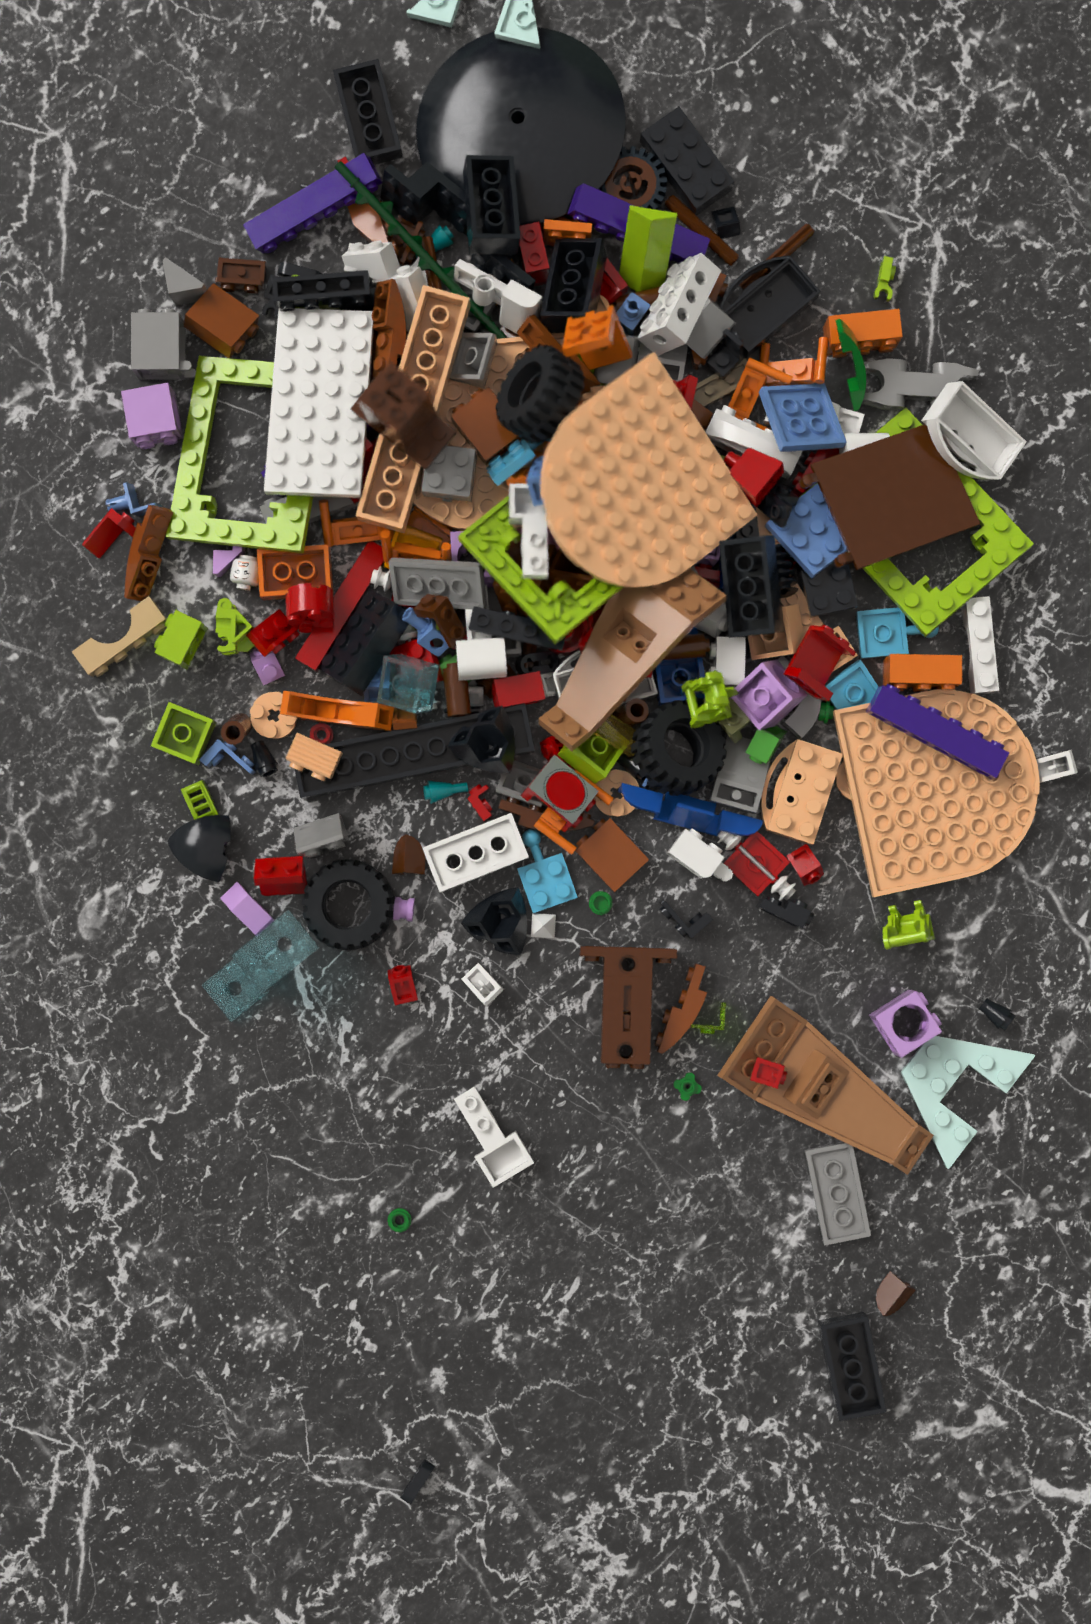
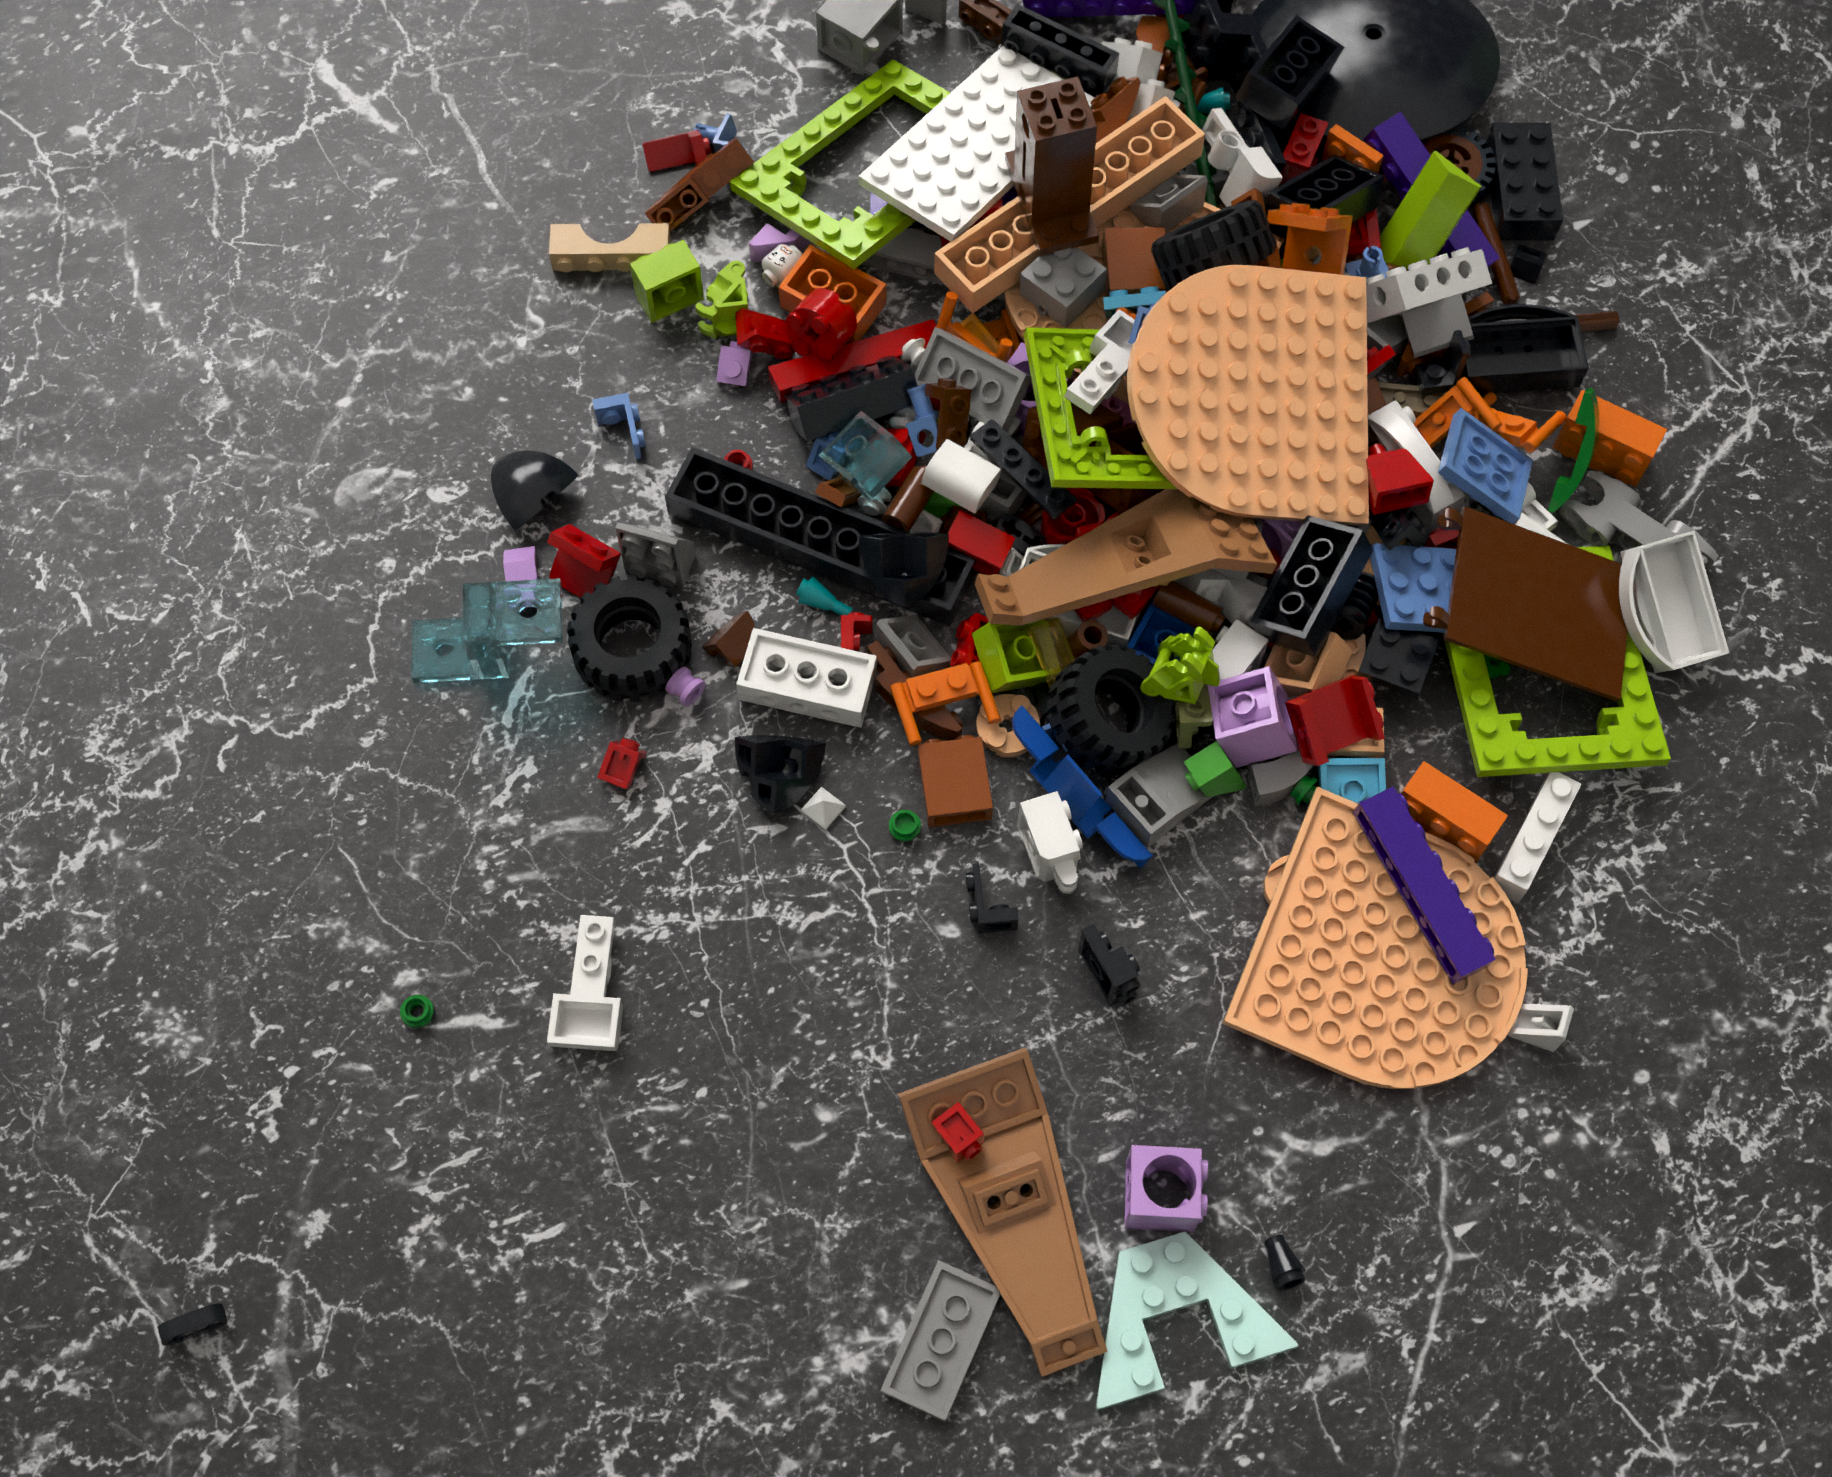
camera: 35 degrees right, 20 degrees down
lavender brick [121,383,183,449] -> none
lime brick [151,702,217,766] -> none
lime slope [181,780,219,820] -> none
dark orange brick [184,283,259,359] -> none
reddish brown brick [221,713,252,745] -> none
light nougat plate [250,692,297,739] -> none
black cone [250,740,278,777] -> none
orange arch [280,691,394,731] -> none
light nougat brick [286,733,343,781] -> none
orange plate [319,499,394,547] -> none
white slope [462,963,504,1006] -> none
medium azure plate [517,829,578,913] -> none
panel [520,755,599,832] -> none
reddish brown brick [580,946,677,1069] -> none
dark orange slope [655,963,707,1054] -> none
green plate [673,1072,702,1101] -> none
clear neon green bracket [691,1002,726,1034] -> none
red plate [717,831,796,901] -> none
light nougat piece [760,739,843,845] -> none
red bracket [787,844,824,886] -> none
medium azure plate [856,607,939,659] -> none
lime plate [874,256,896,302] -> none
lime piece [883,900,935,950] -> none

